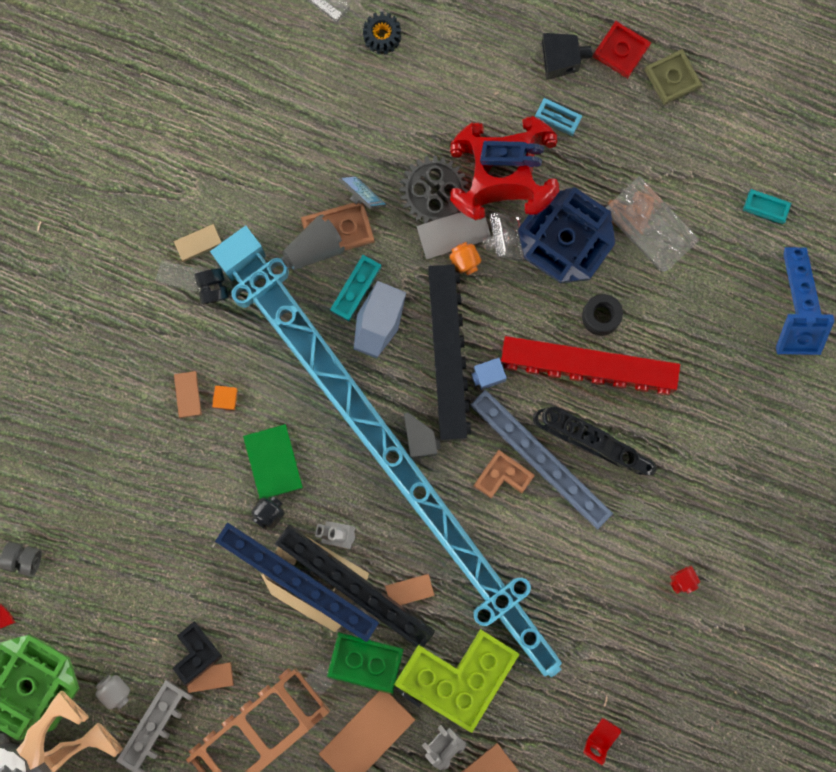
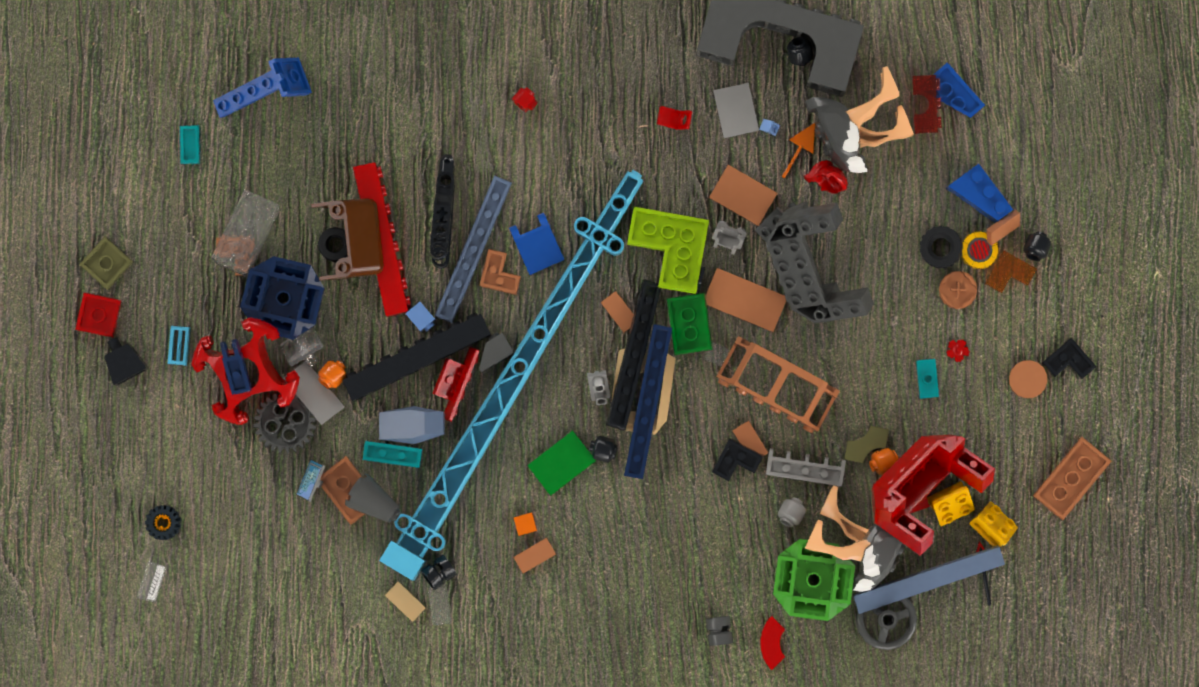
camera: 105 degrees left, 5 degrees up
none -> reddish brown windscreen [311,198,384,281]
none -> red bracket [432,347,480,422]
none -> blue flag [509,213,564,275]

